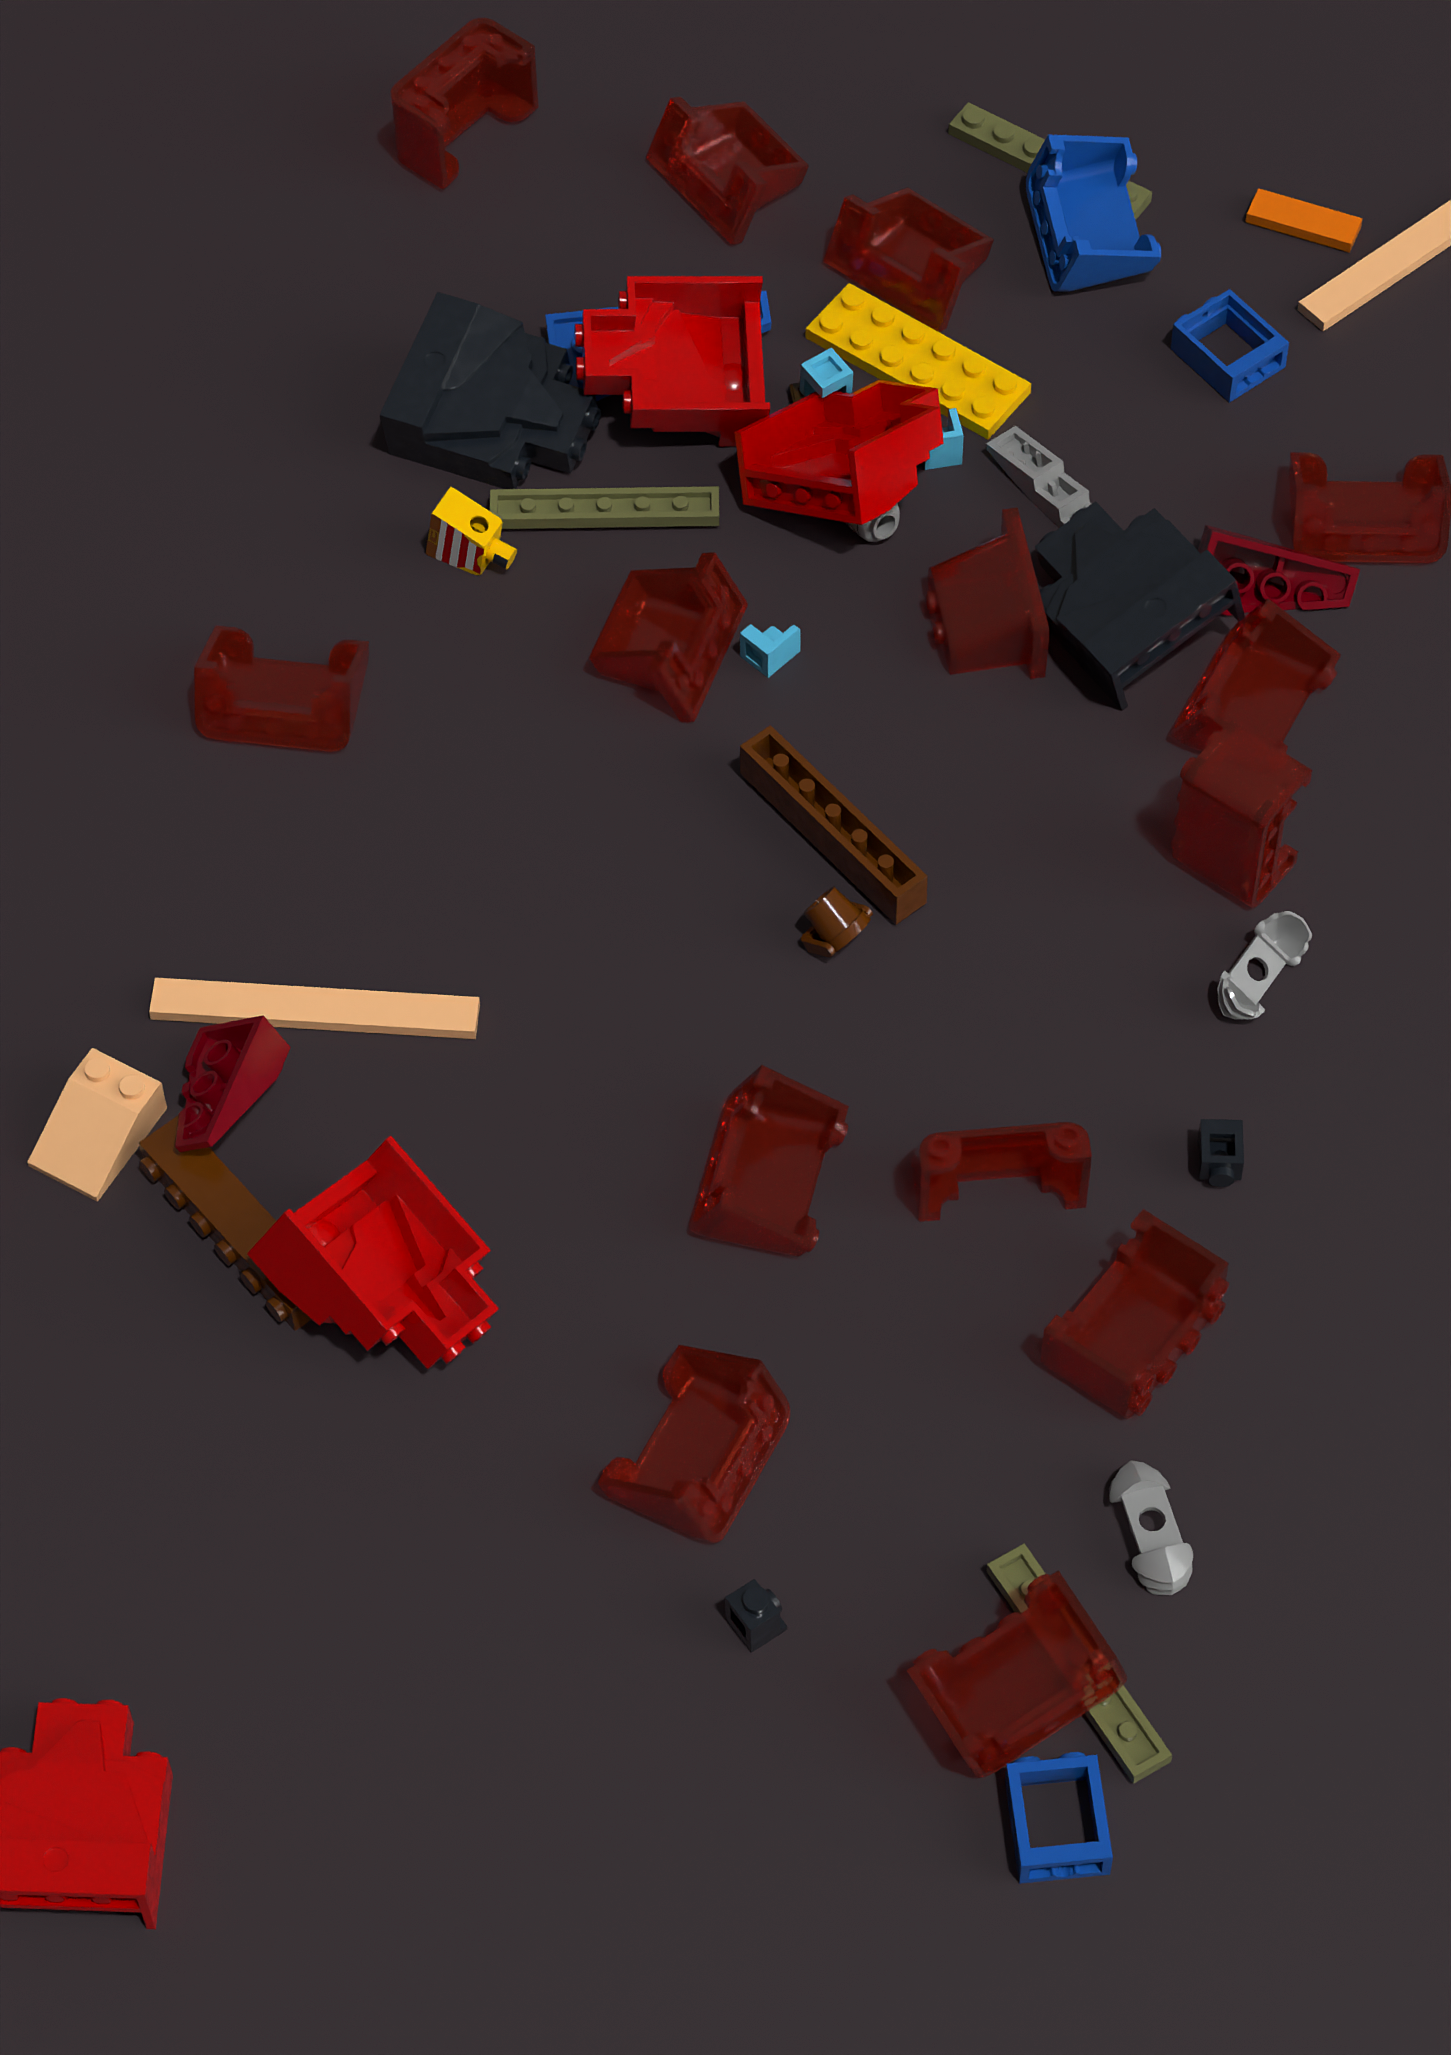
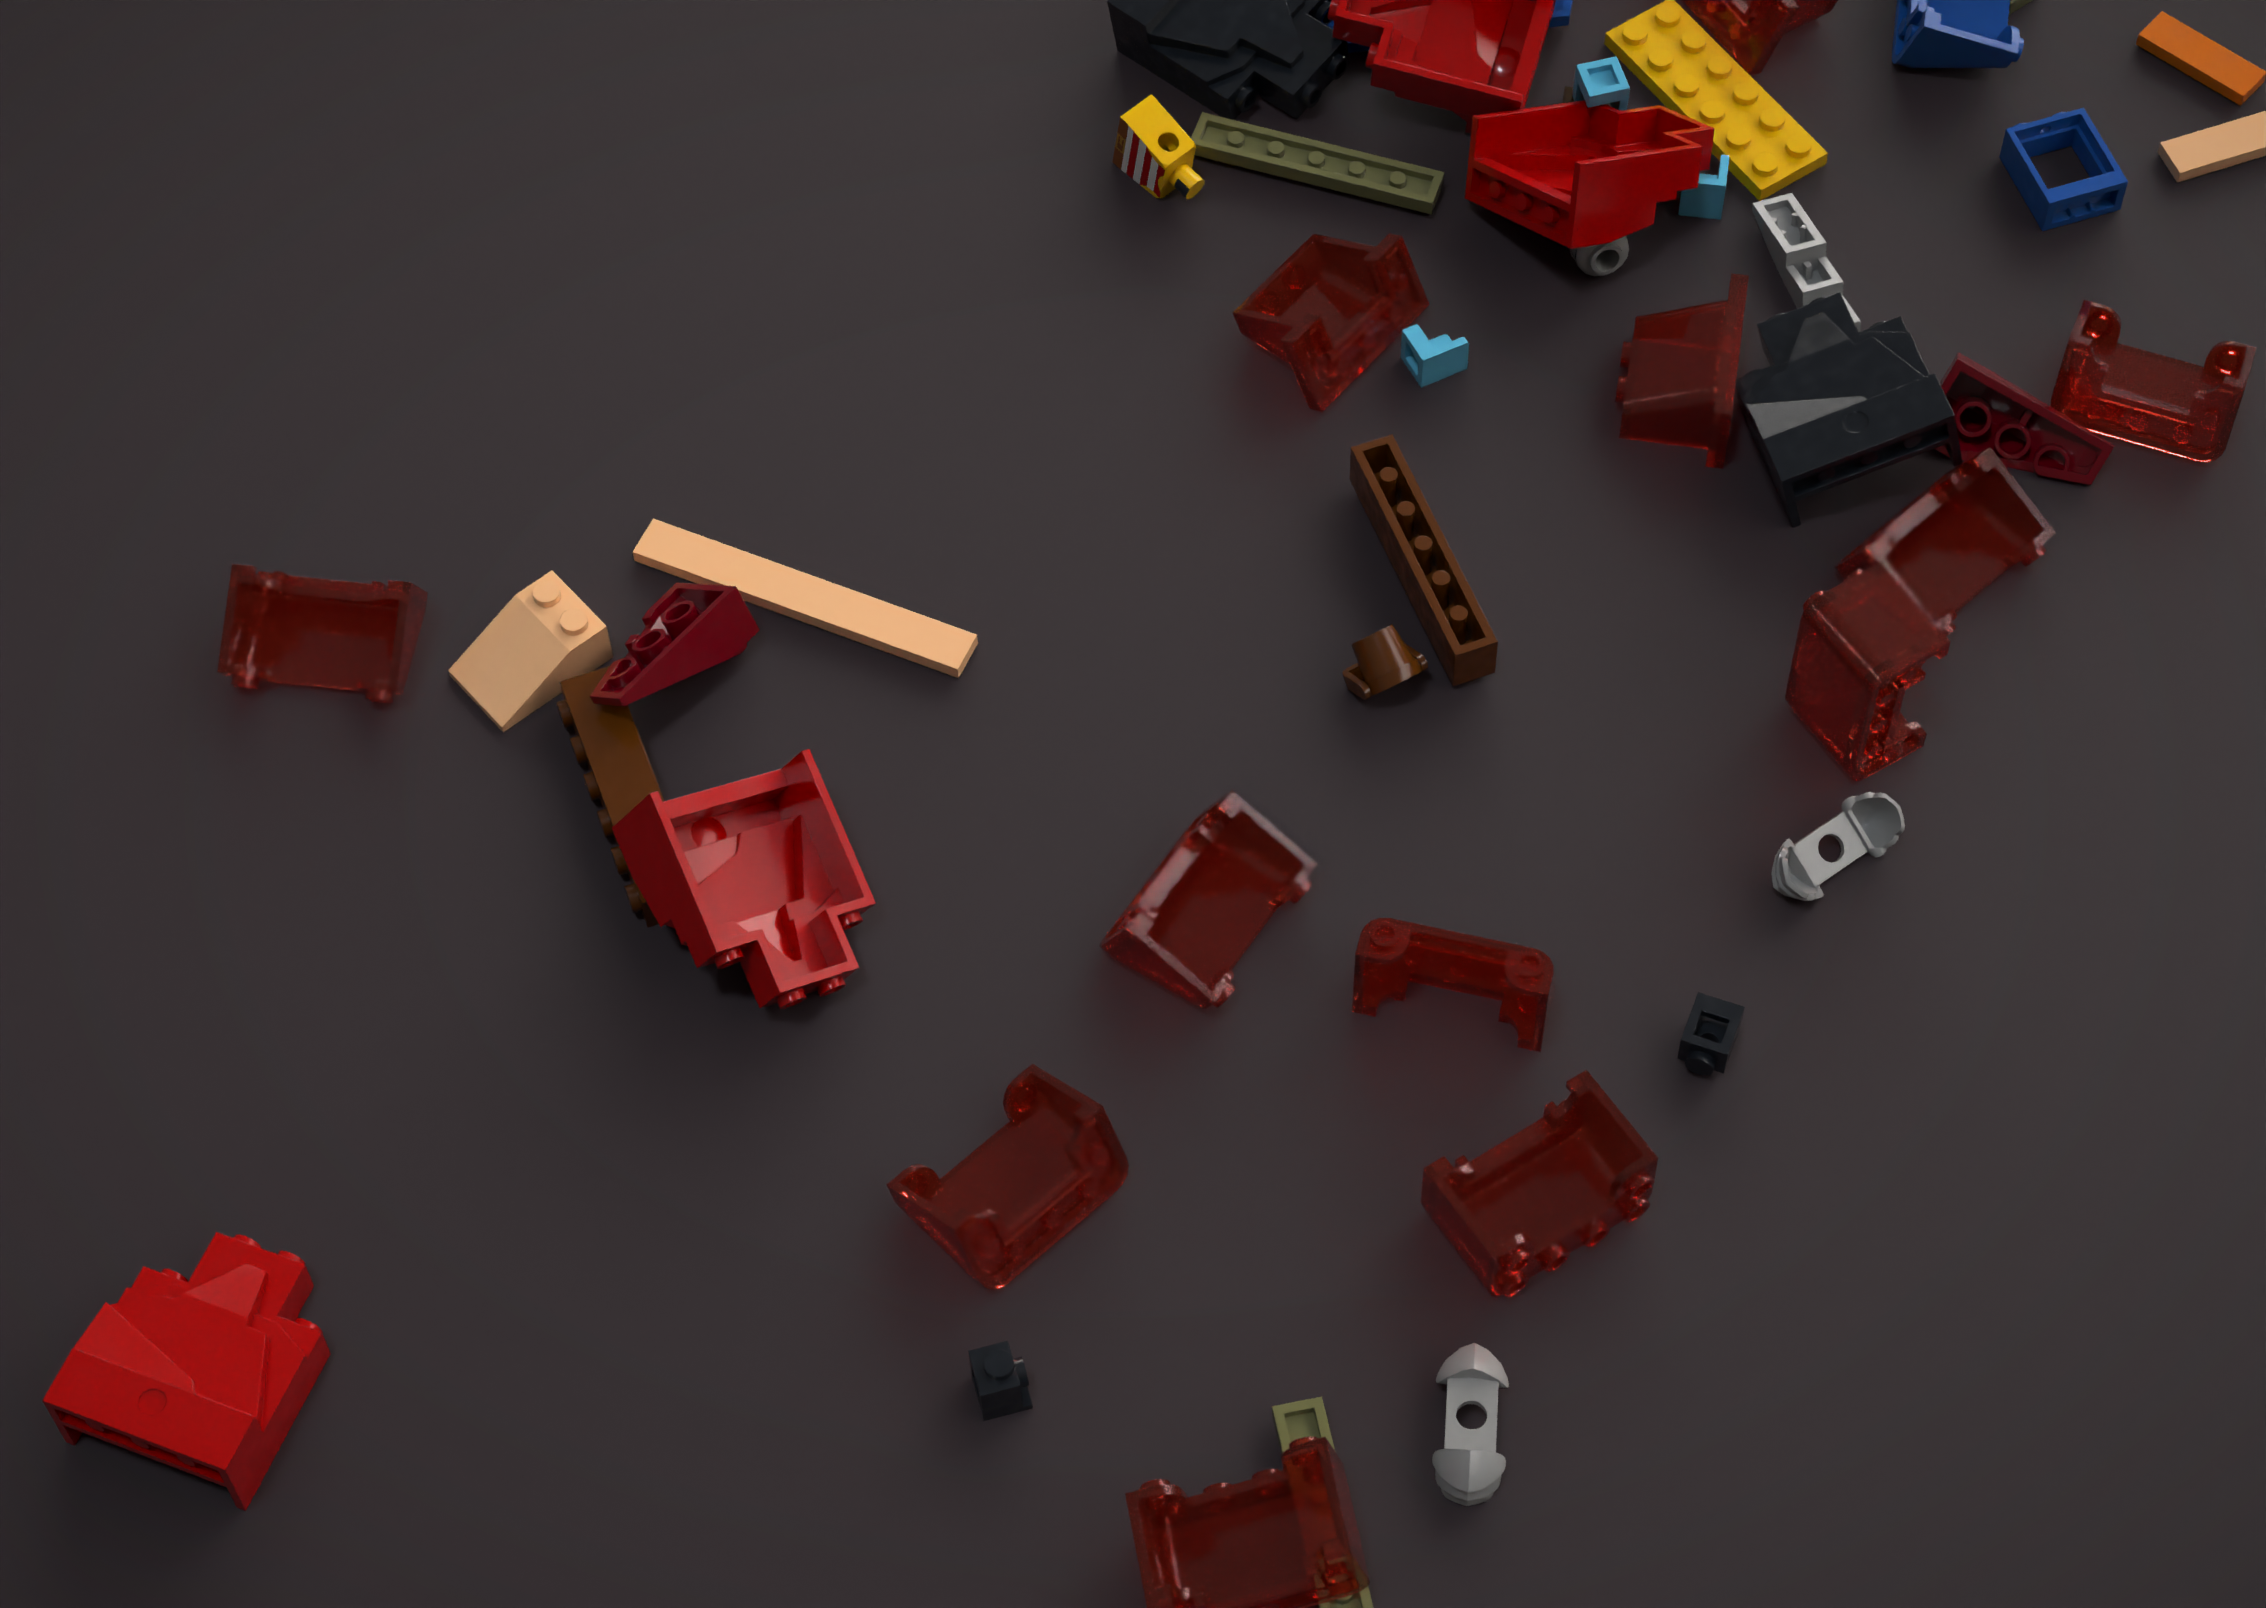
camera: 20 degrees right, 0 degrees up
clear red windscreen [194,625,369,752] -> none

